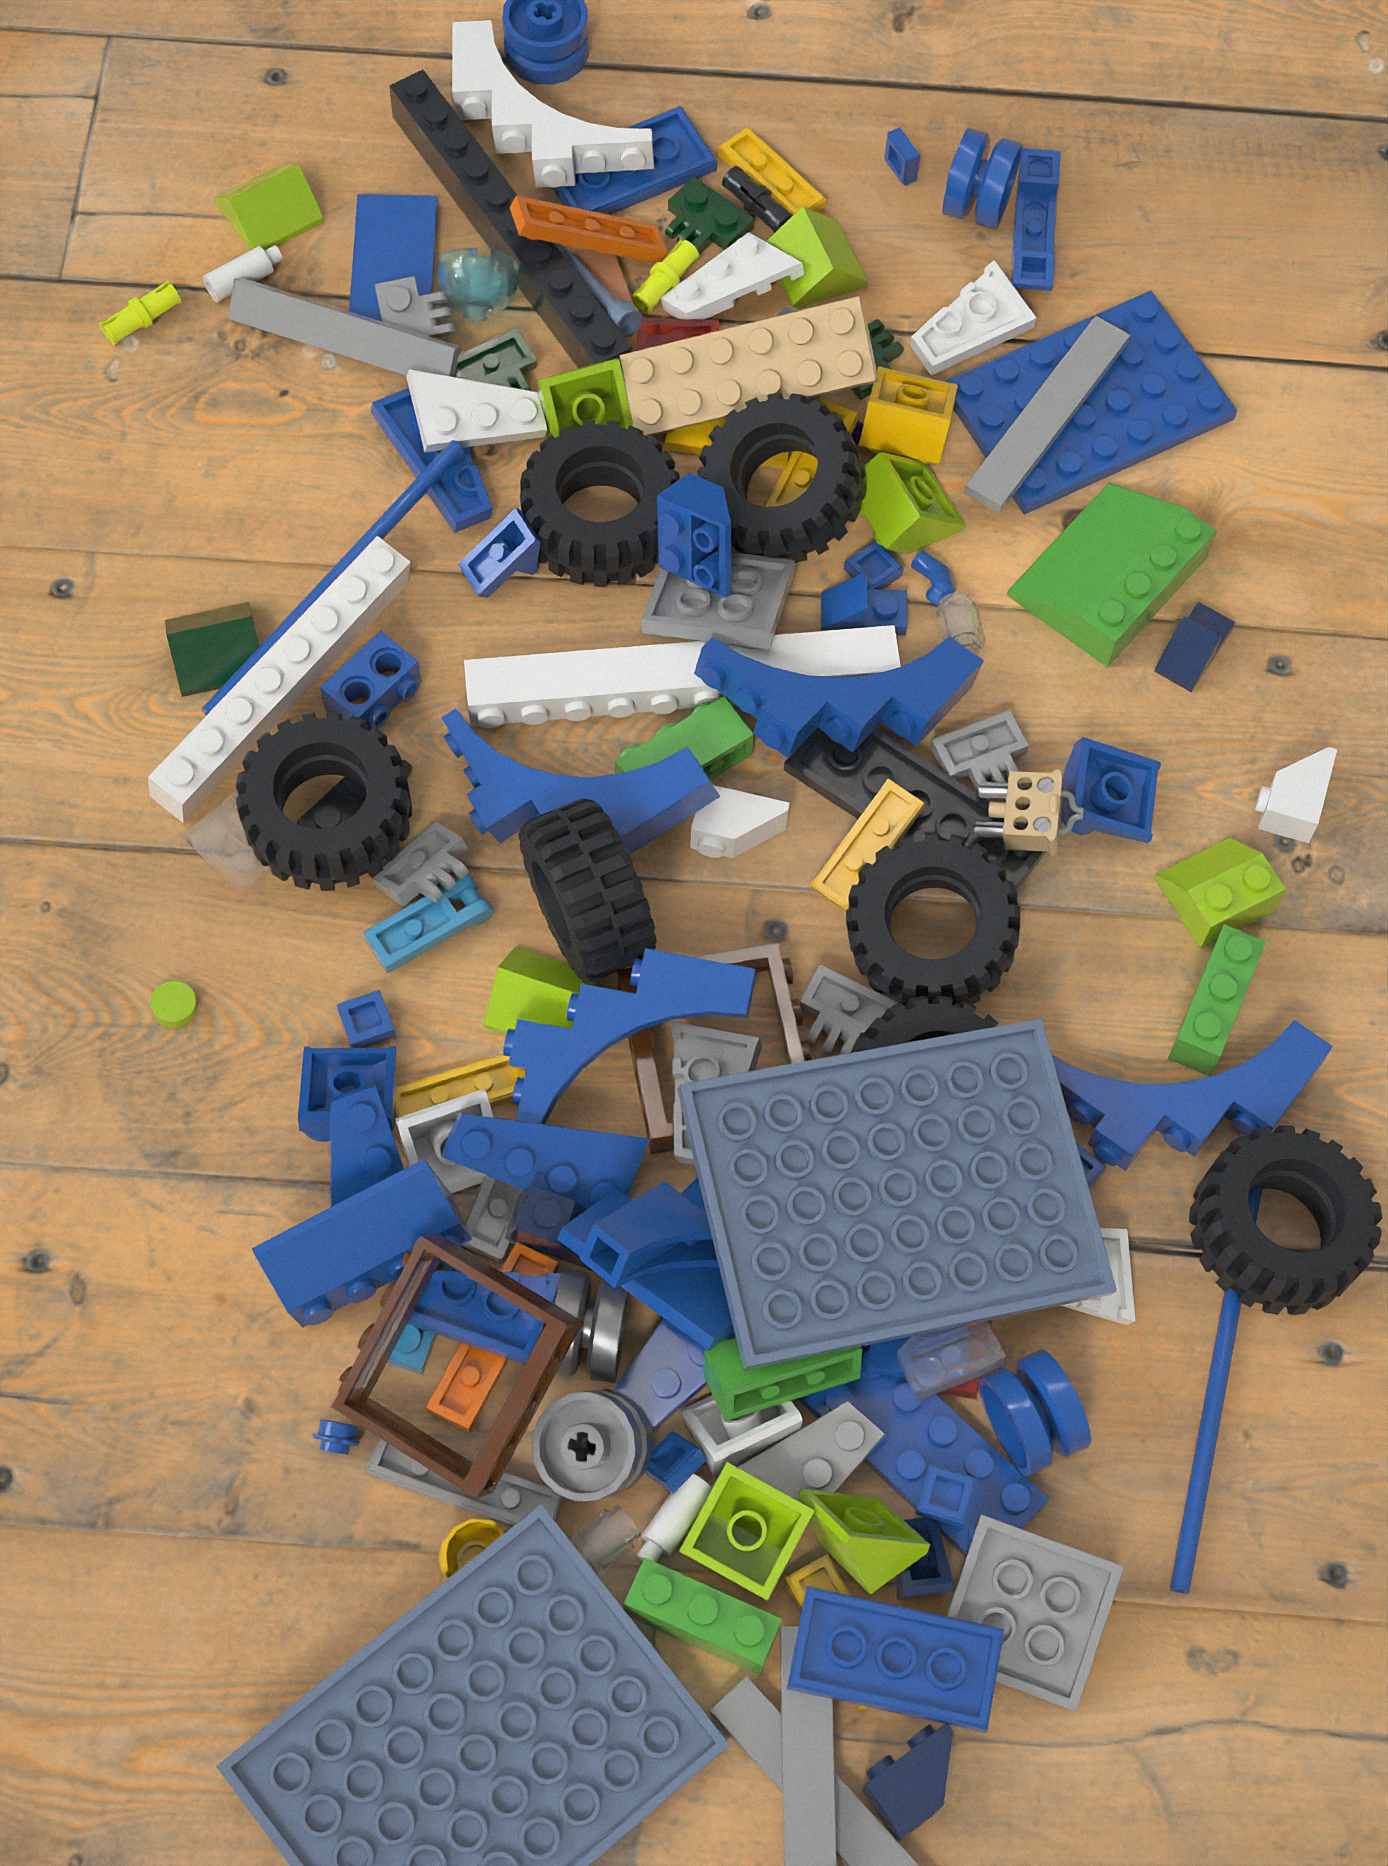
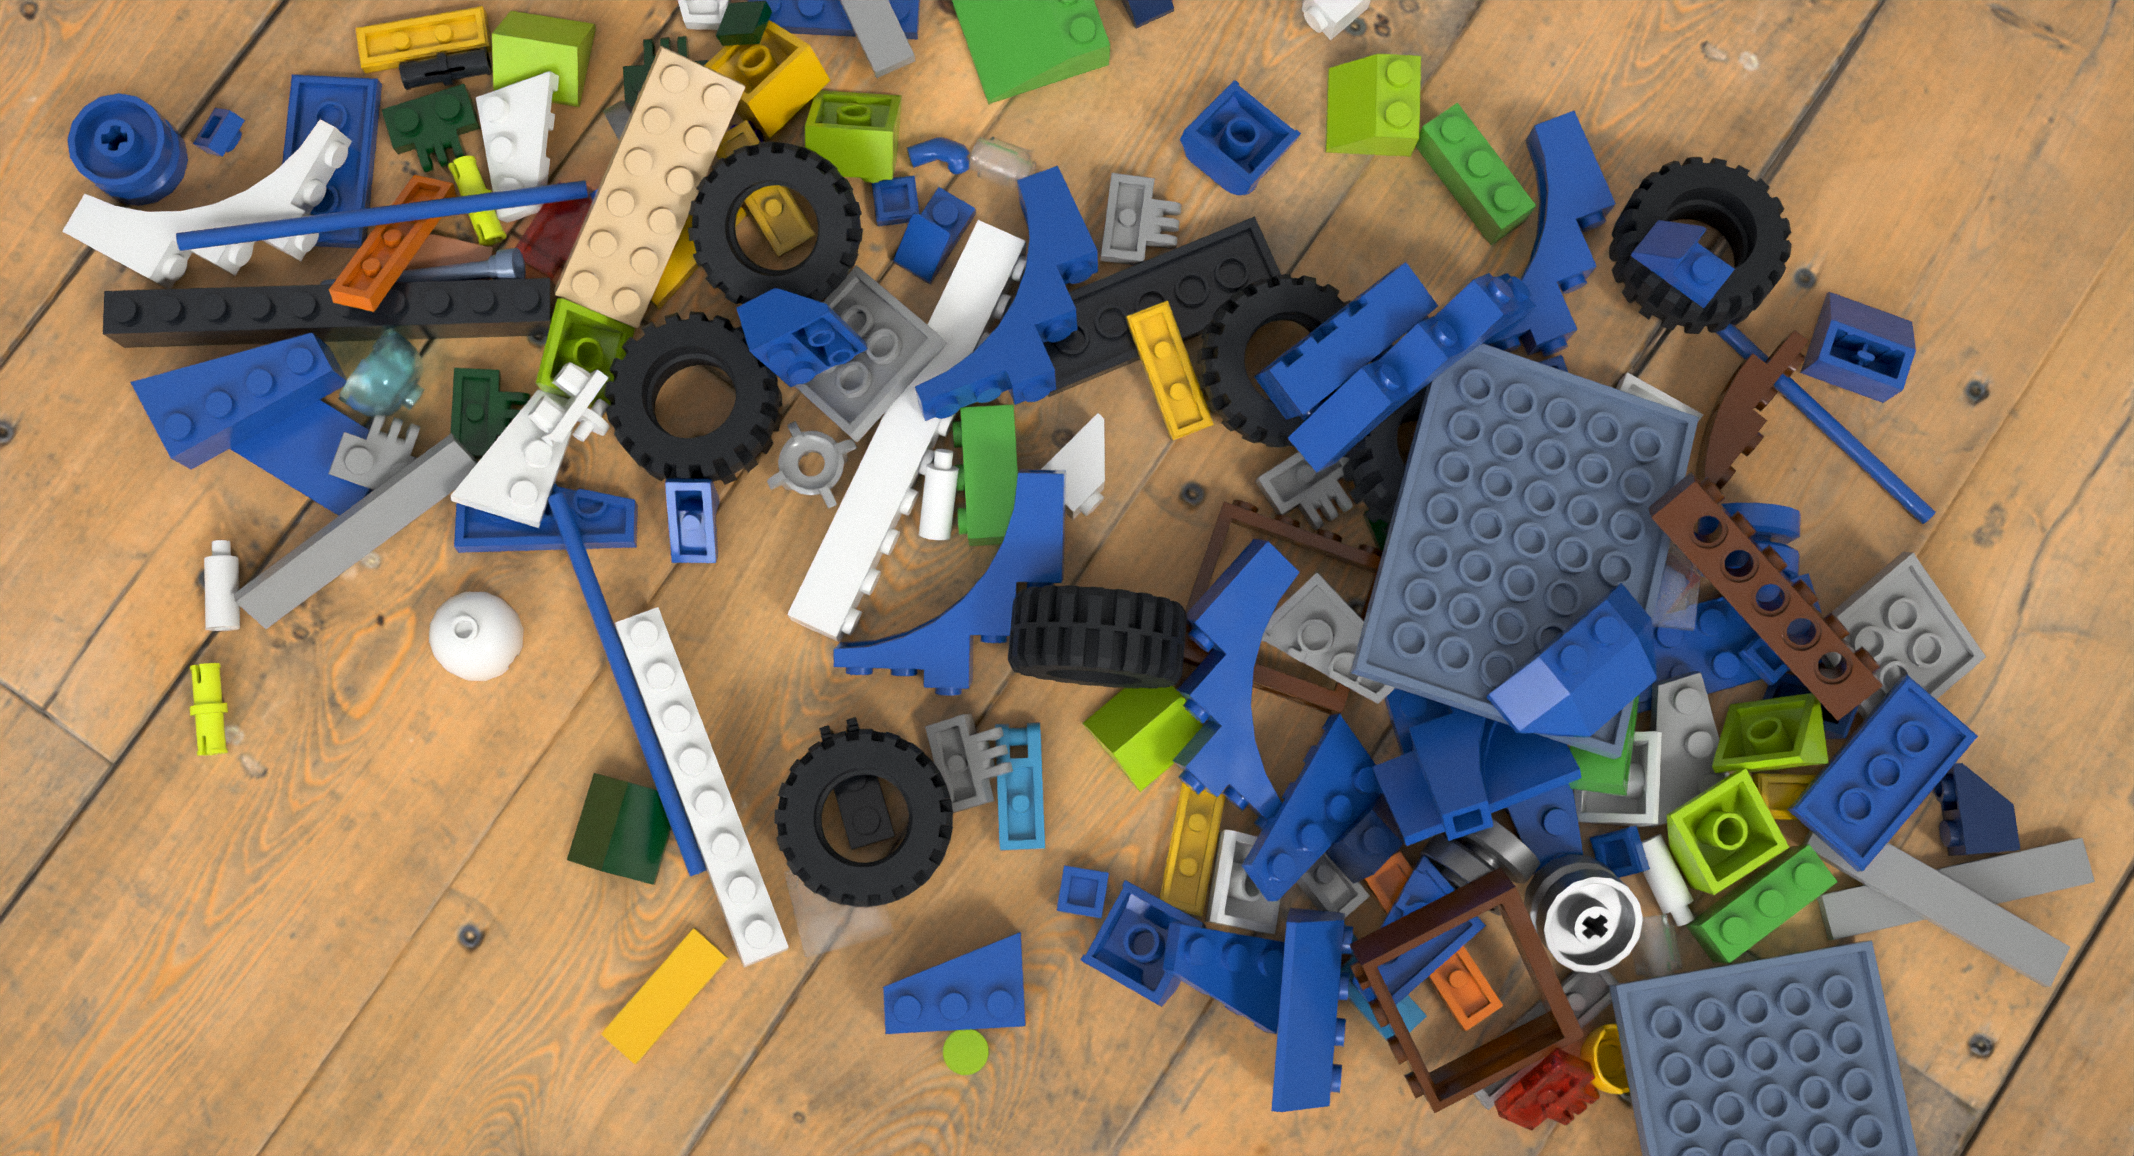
camera: 60 degrees left, 15 degrees up
lime slope [215,163,324,251] -> none
blue plate [312,1419,360,1455] -> none
blue brick [320,631,421,732] -> none
tan piece [974,769,1084,856] -> none
none -> blue wedge [130,333,349,470]
none -> blue piece [176,180,588,251]
none -> blue plate [193,108,245,157]
none -> white cylinder [429,592,524,681]
none -> white hips [528,362,610,446]
none -> yellow tile [601,928,729,1065]
none -> dark green tile [716,0,772,46]
none -> light grey piece [767,421,857,509]
none -> blue wedge [883,932,1026,1034]
none -> white cylinder [919,449,959,540]
none -> blue wedge [1254,262,1438,420]
none -> blue arch [1288,273,1536,472]
none -> blue wedge [1486,583,1657,738]
none -> clear red hinge [1494,1048,1600,1131]
none -> blue slope [1630,220,1735,308]
none -> reddish brown brick [1648,472,1883,721]
none -> reddish brown slope [1696,330,1809,490]
none -> blue slope [1800,292,1916,403]

